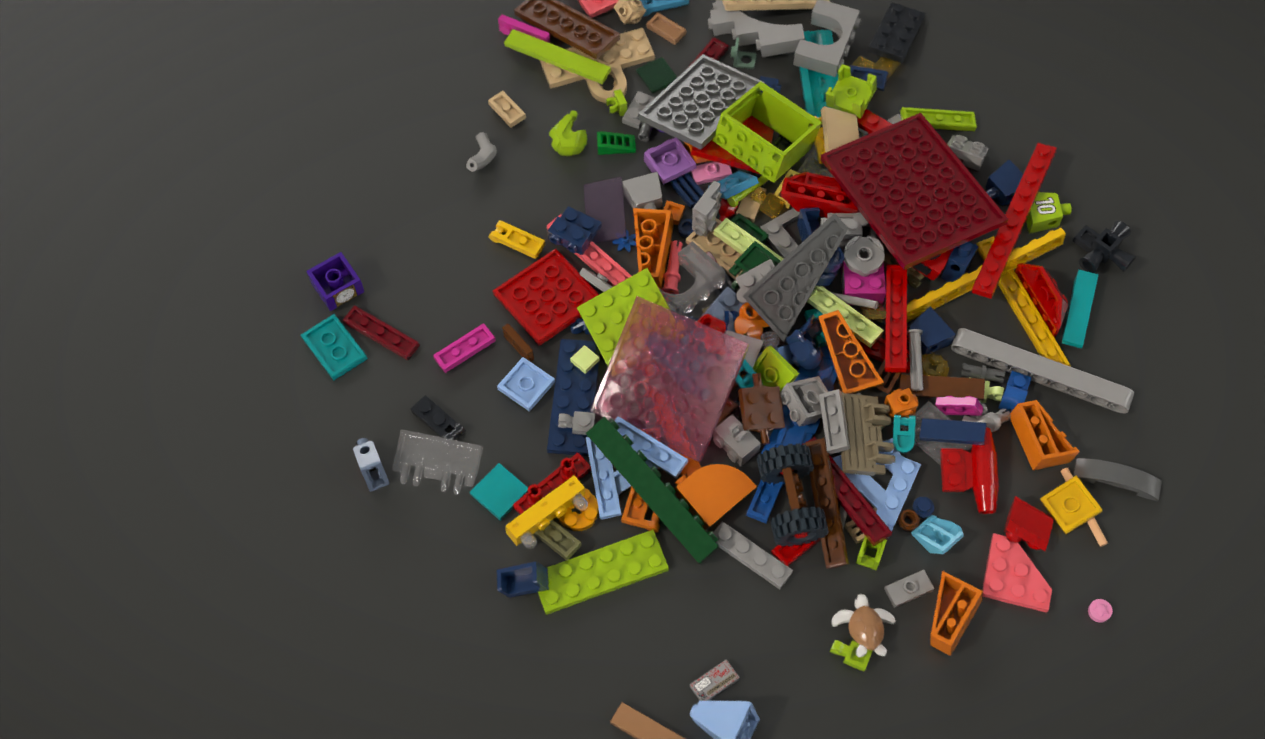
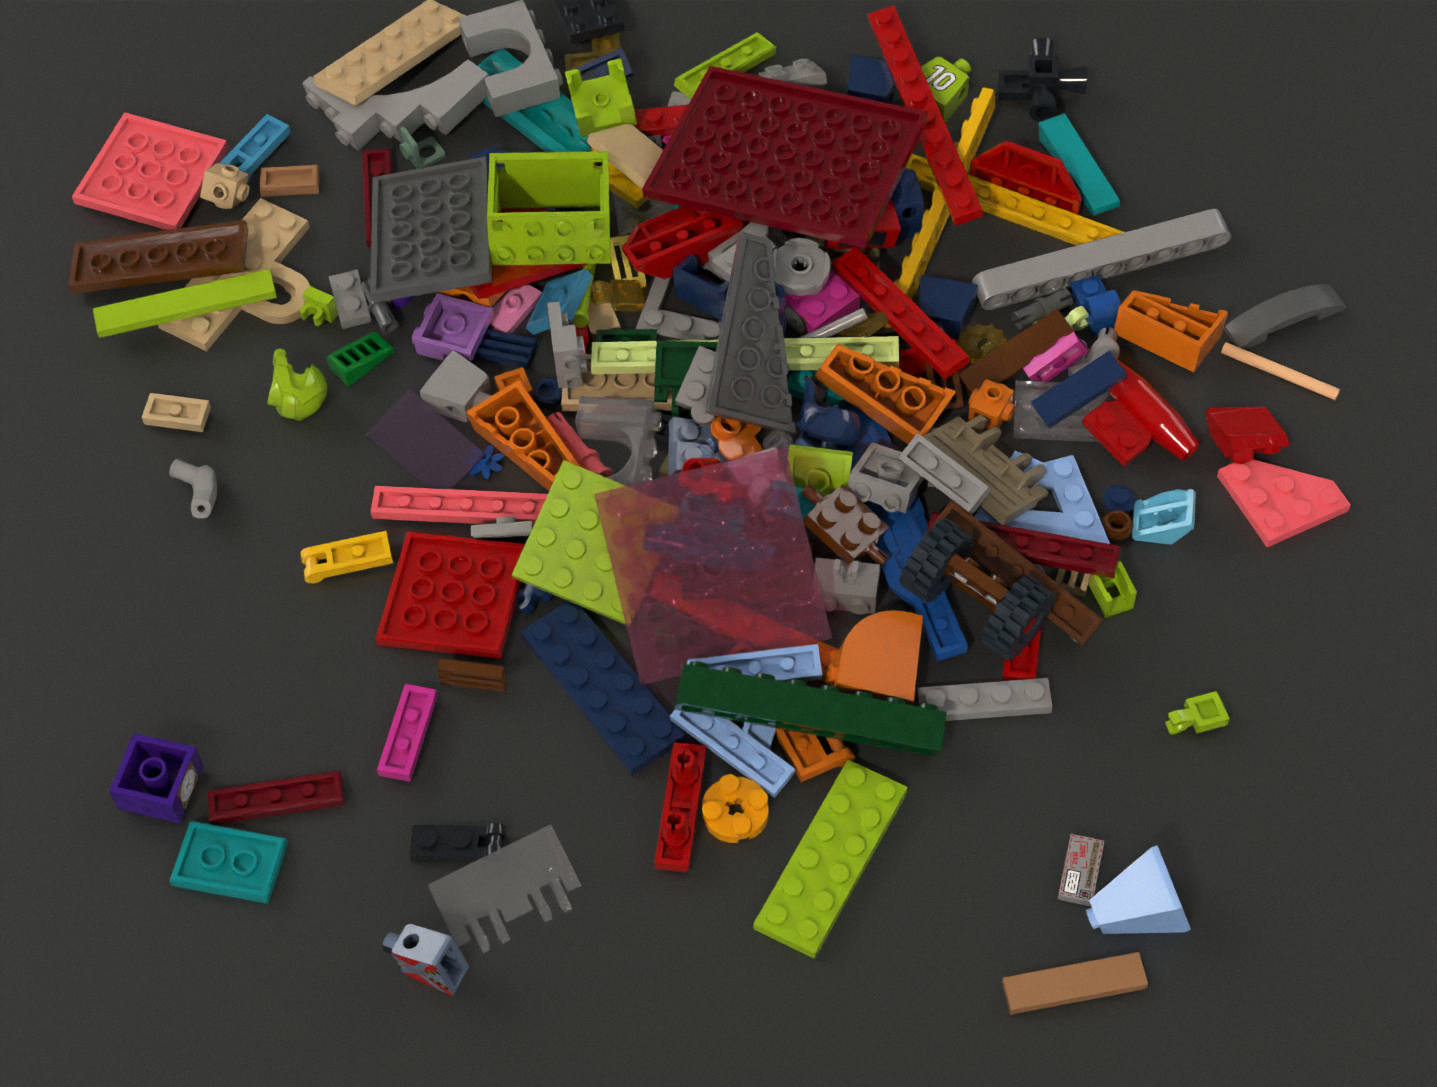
camera: 40 degrees left, 5 degrees down
teal tile [470,463,528,521] -> none
light blue plate [497,357,555,412] -> none
dark blue panel [497,561,549,598] -> none
dark pink plate [498,14,551,44] -> none
yellow piece [506,476,588,549] -> none
olive plate [535,520,582,561] -> none
dark blue plate [547,206,602,255] -> none
light grey plate [558,411,595,435] -> none
yellowish green tile [570,345,600,374] -> none
clear green piece [636,57,677,93] -> none
animal [831,594,895,657] -> none
light grey plate [884,570,934,608] -> none
teal plate [893,415,916,453] -> none
light grey axle [907,329,923,391] -> none
orange wedge [930,571,983,656] -> none
yellow plate [1040,475,1102,534] -> none
bright pink tile [1088,599,1112,623] -> none

